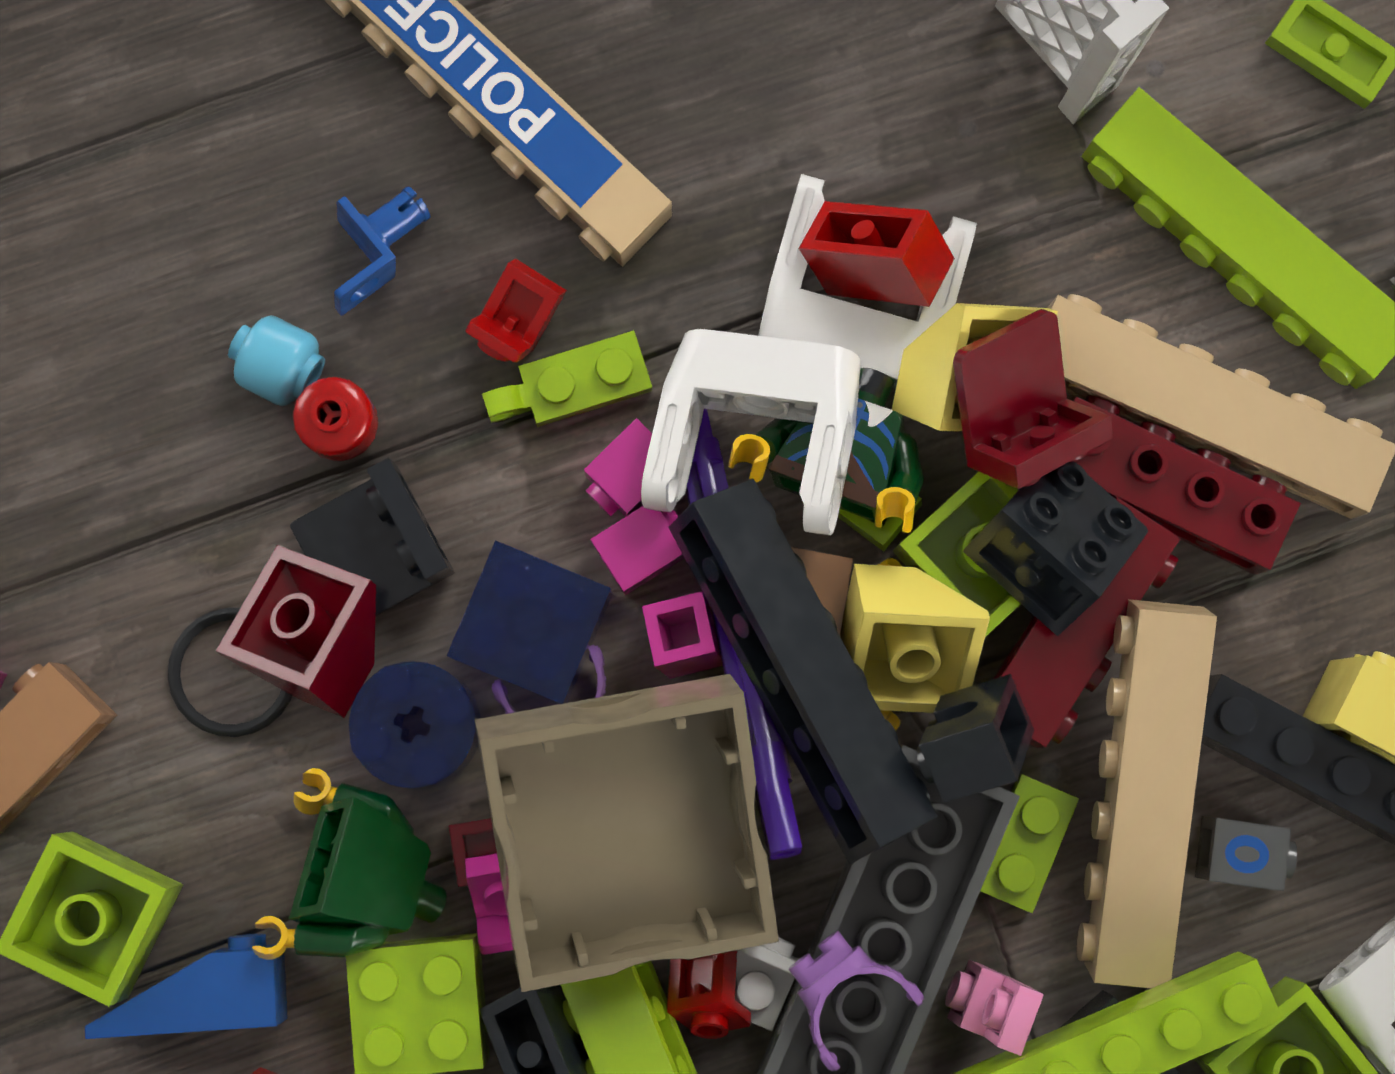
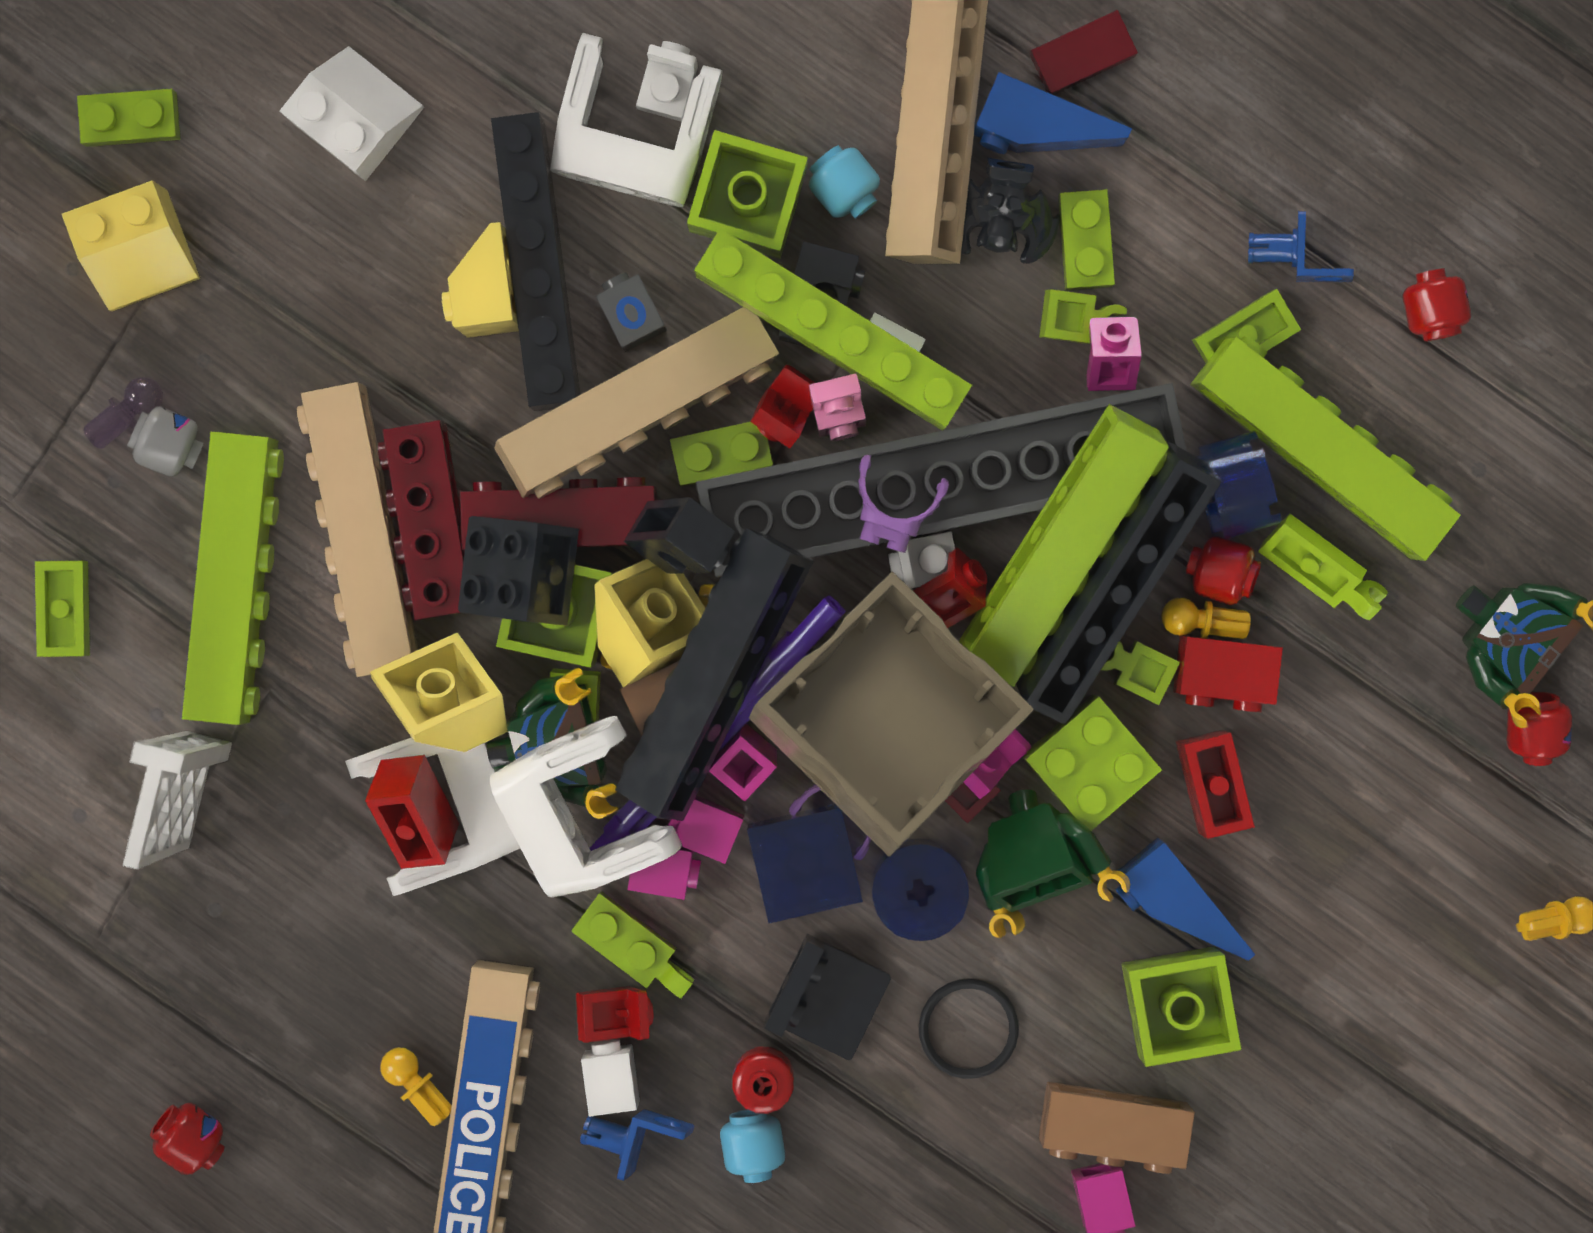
camera: 120 degrees left, 5 degrees up
dark red slope [216,545,376,718] -> none
dark red bracket [953,309,1113,489] -> none
none -> yellow axle [380,1047,452,1126]
none -> white brick [581,1039,640,1117]
none -> red bracket [750,365,815,449]

